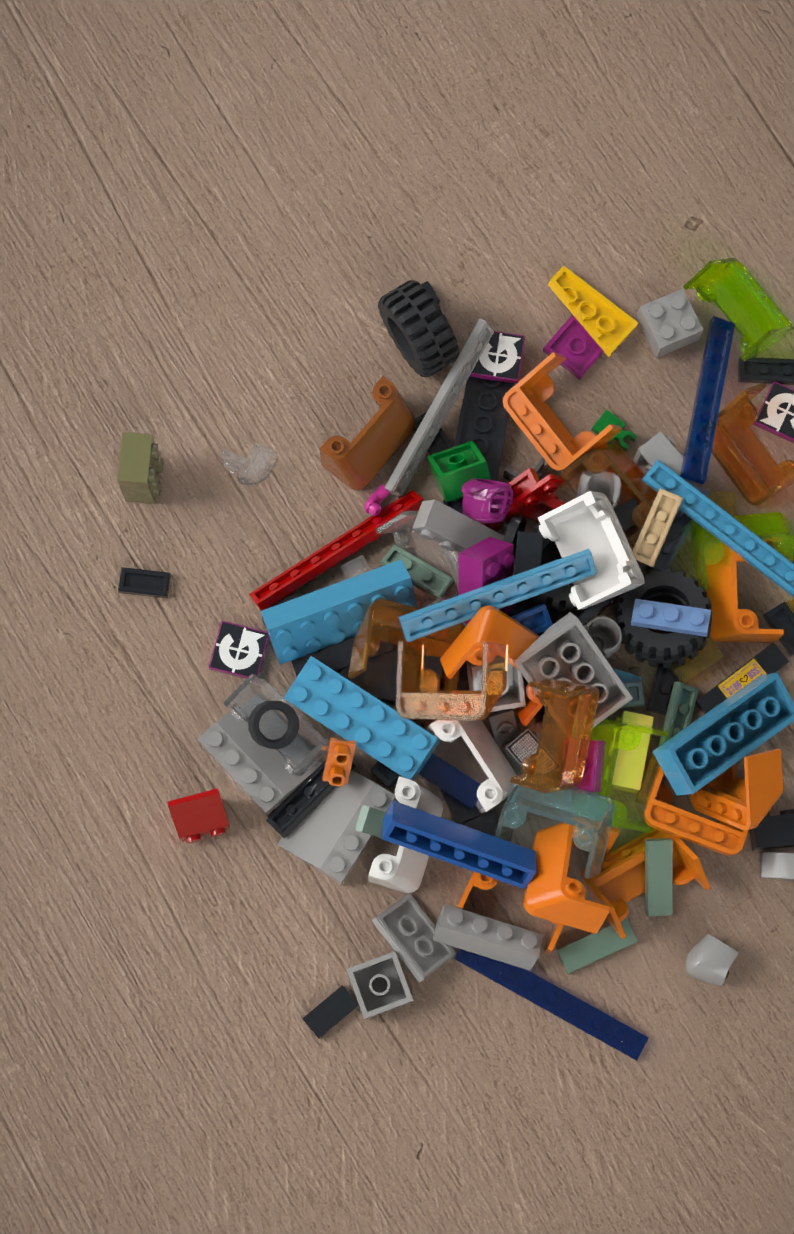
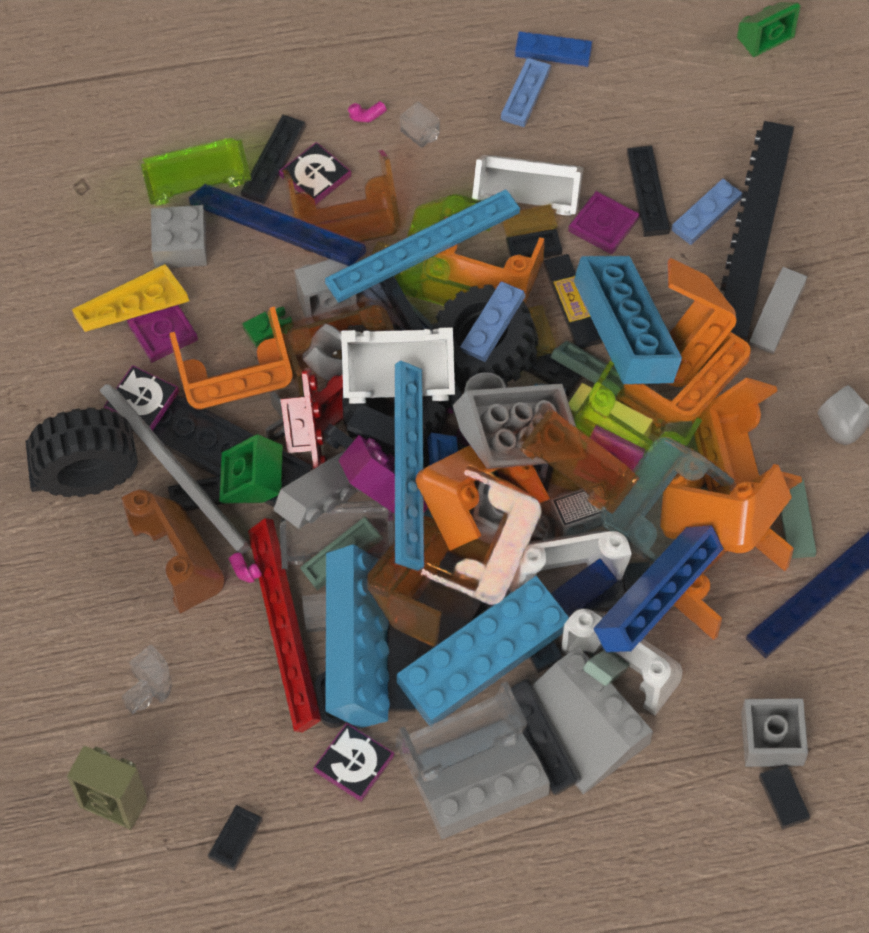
camera: 65 degrees left, 15 degrees down
red slope [167,788,230,844] -> none
black tyre [248,701,299,749] -> none
orange hips [322,737,356,787] -> none
light grey tile [372,893,457,983] -> none
light grey brick [432,904,543,971] -> none
magenta piece [461,478,514,523] -> none
tan tile [632,488,683,567] -> none
sand green tile [645,838,673,917] -> none

